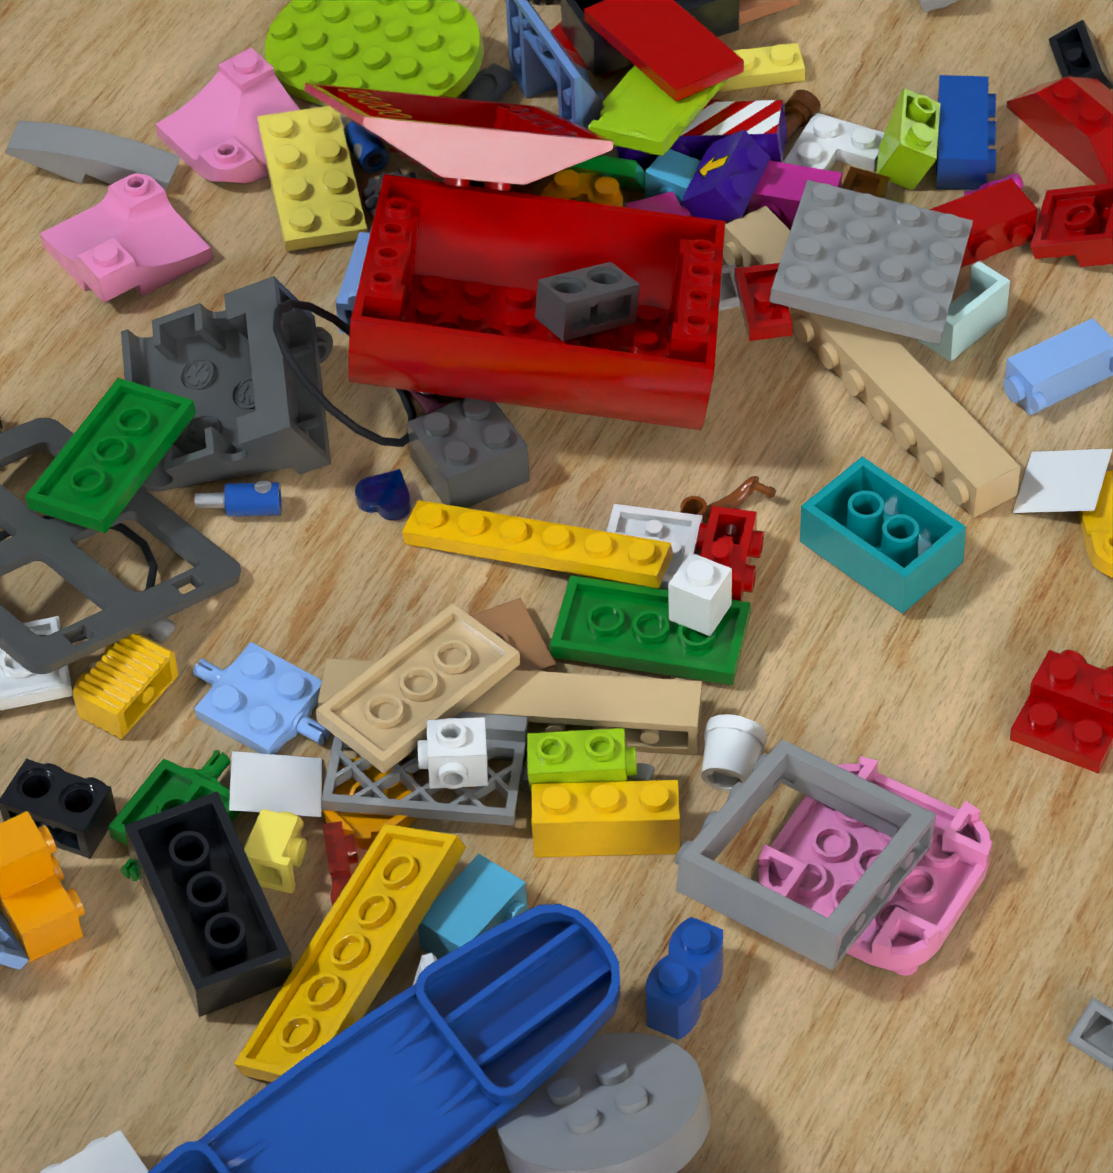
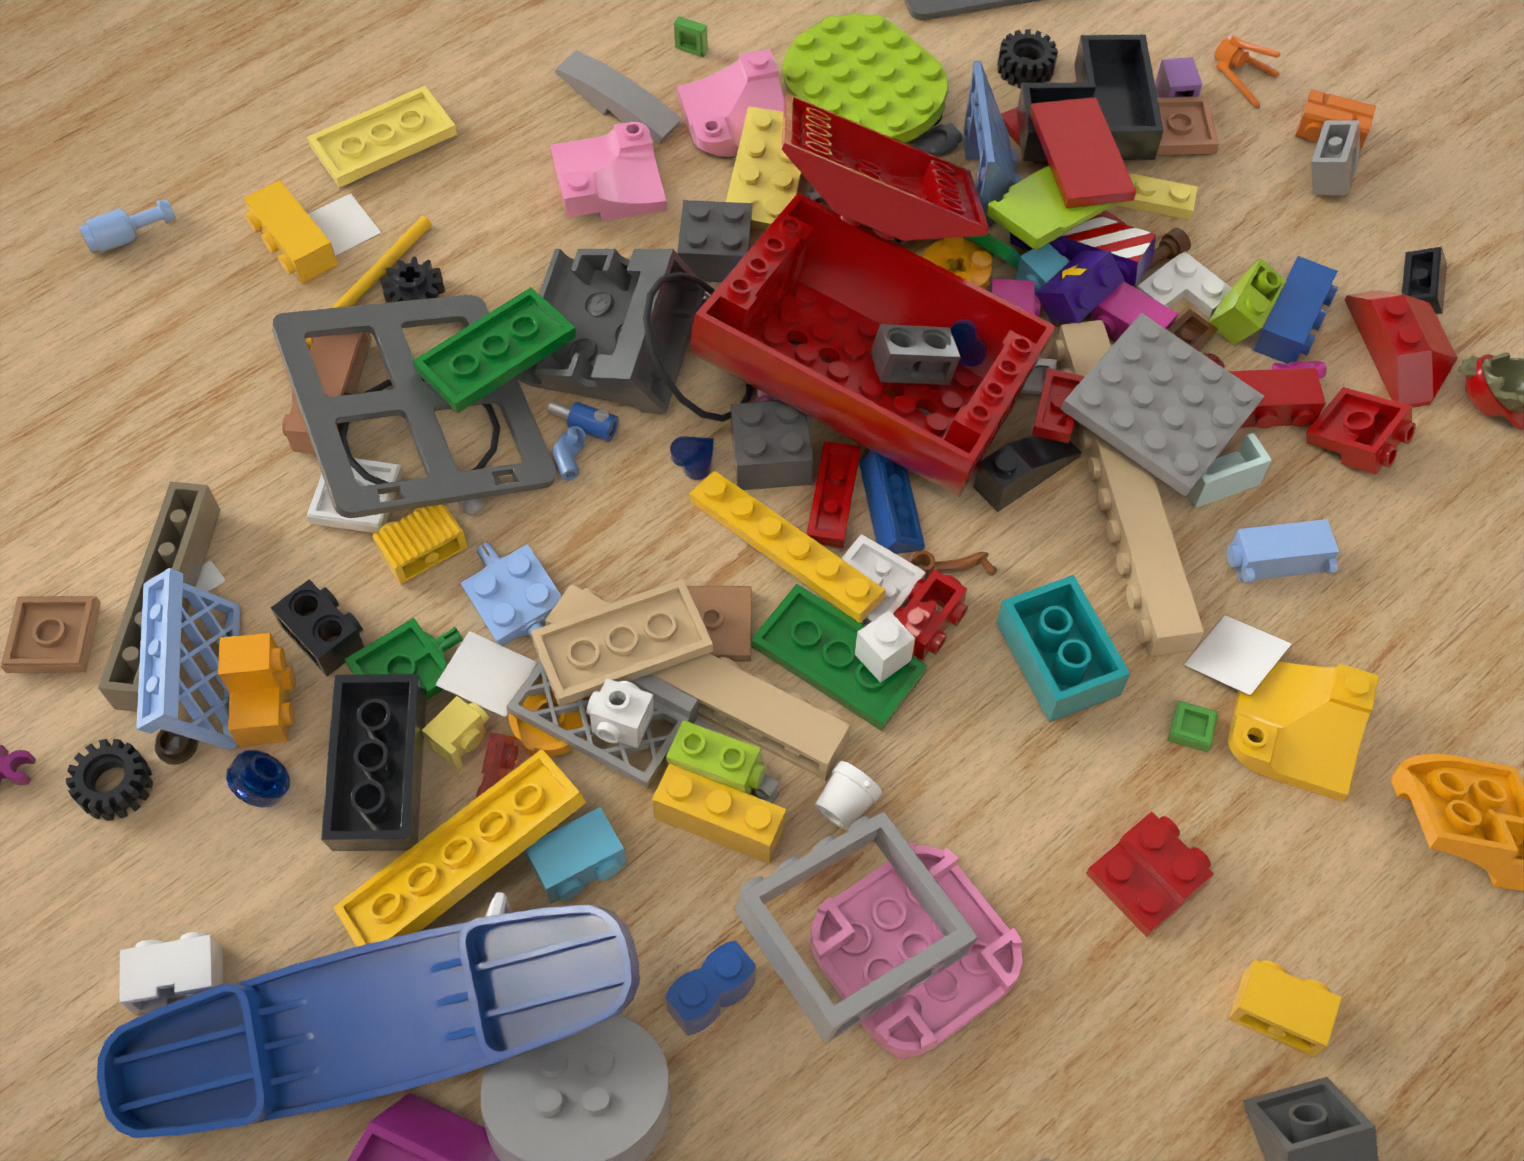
camera: 20 degrees right, 10 degrees up
none -> clear blue plate [226,750,290,808]
none -> medium blue arm [553,426,586,481]
none -> bright green tile [674,16,708,57]
none -> dark grey brick [677,200,752,282]
none -> red plate [806,441,861,548]
none -> blue slope [860,450,925,554]
none -> clear blue tile [950,319,987,367]
none -> black slope [973,435,1082,512]
none -> bright green tile [1167,700,1218,753]

